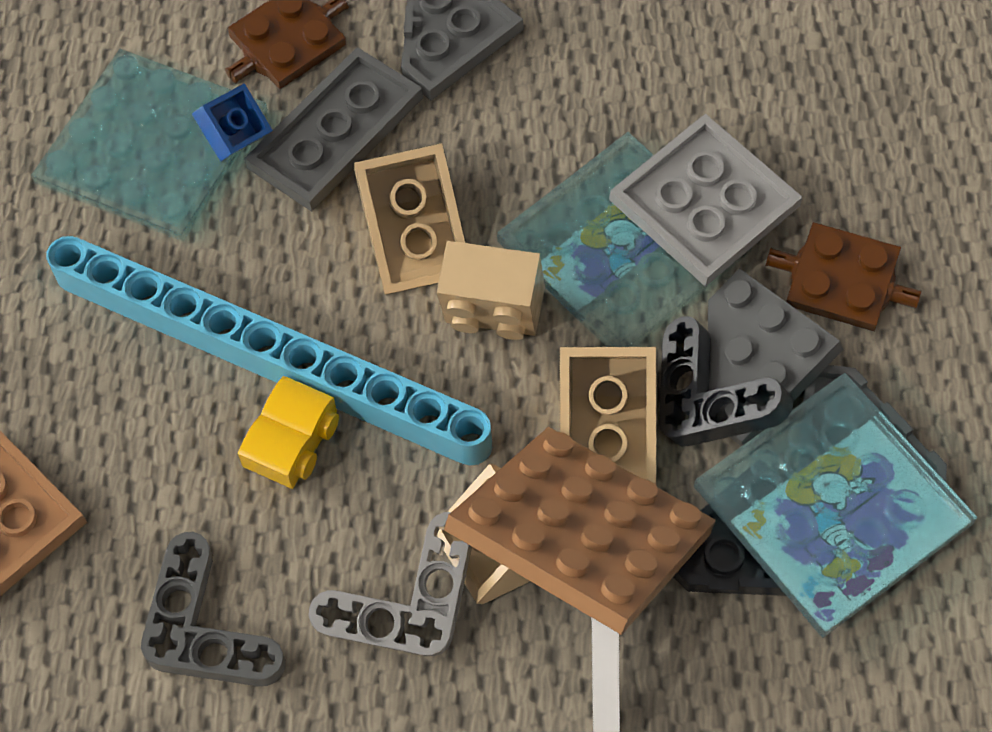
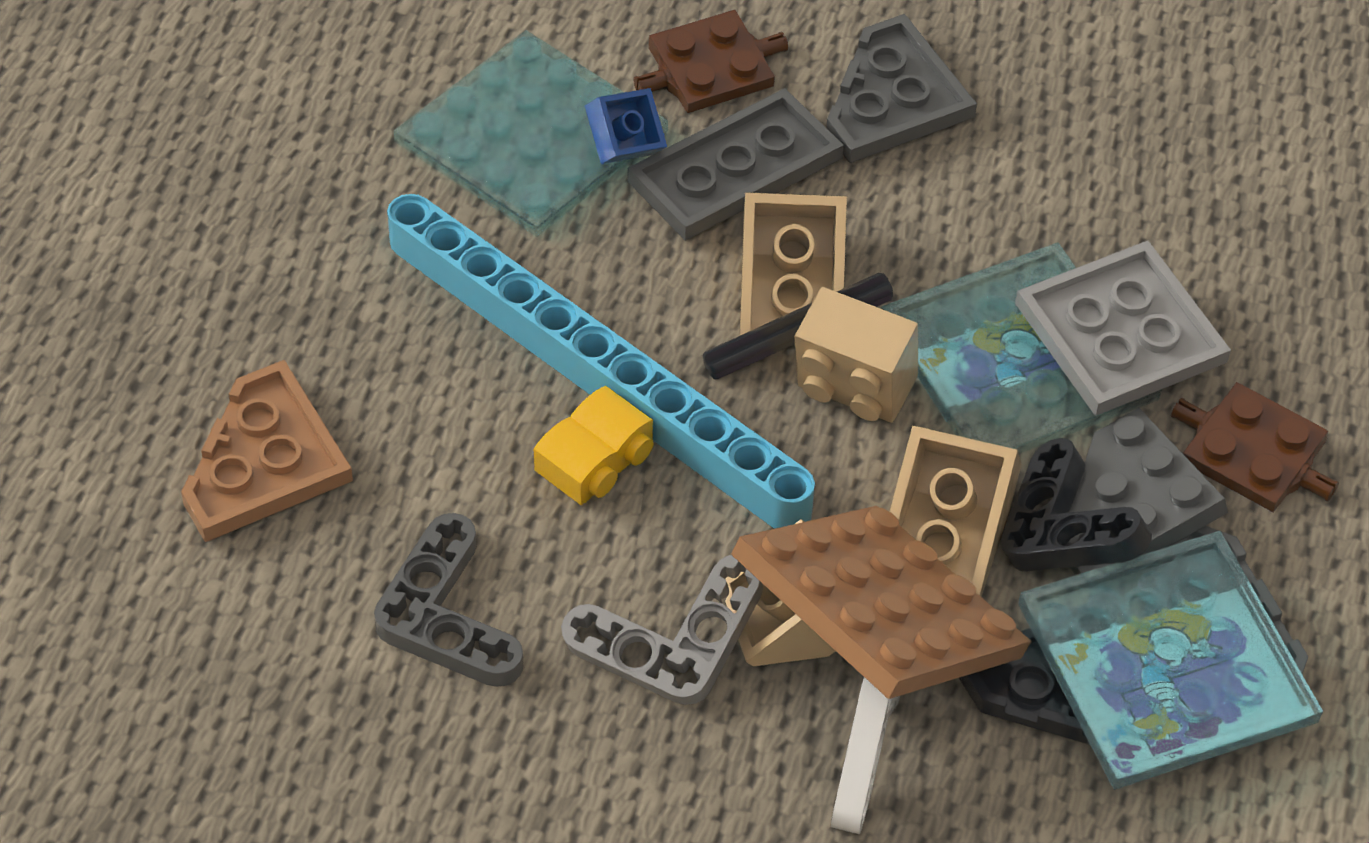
camera: 10 degrees right, 10 degrees down
none -> black axle [703,273,893,379]

